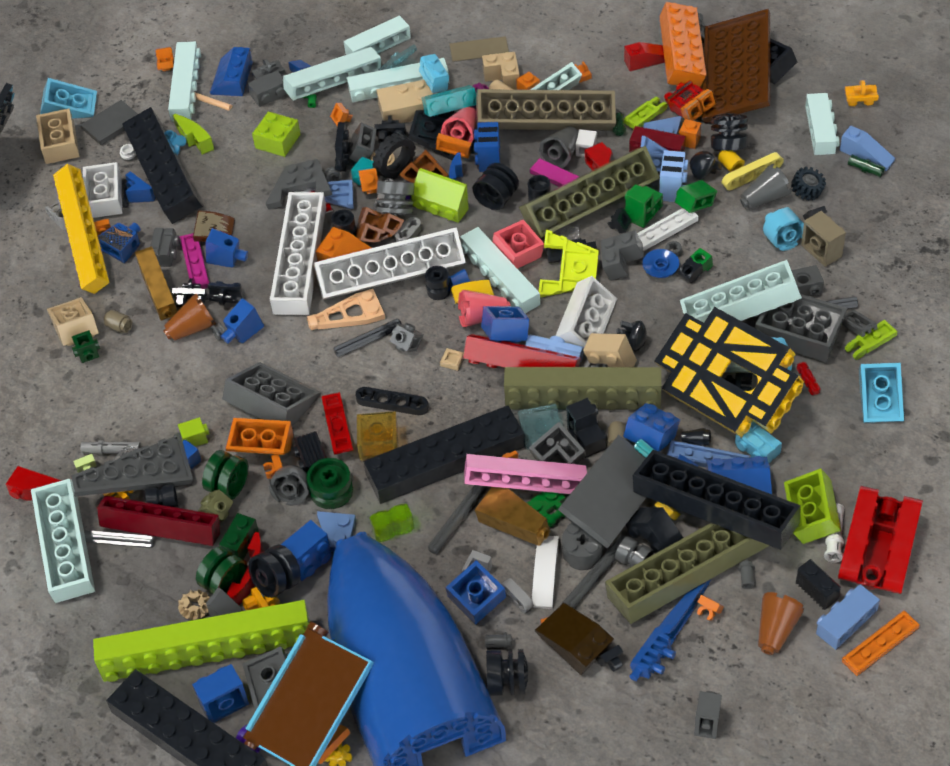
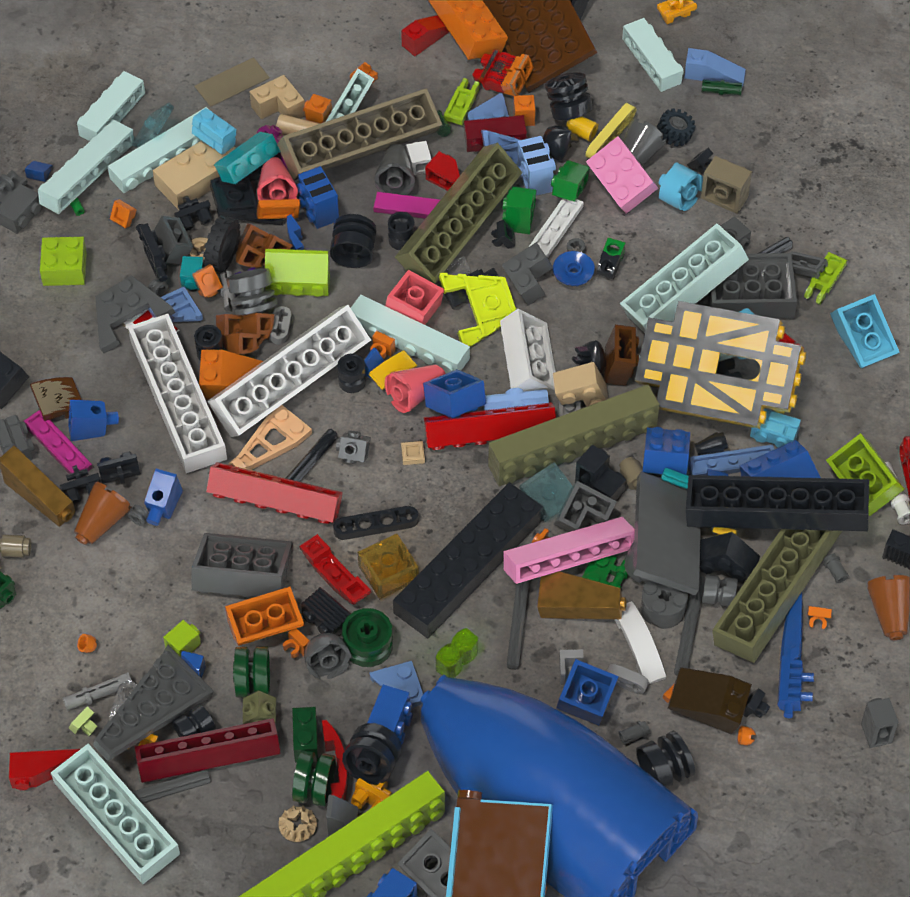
camera: 30 degrees left, 5 degrees up
none -> orange hinge [77,634,97,653]
none -> brick [206,462,343,524]
none -> orange tile [370,331,395,359]
none -> bright pink brick [586,136,659,214]
none -> reddish brown brick [604,324,639,386]
none -> orange hinge [737,726,756,745]

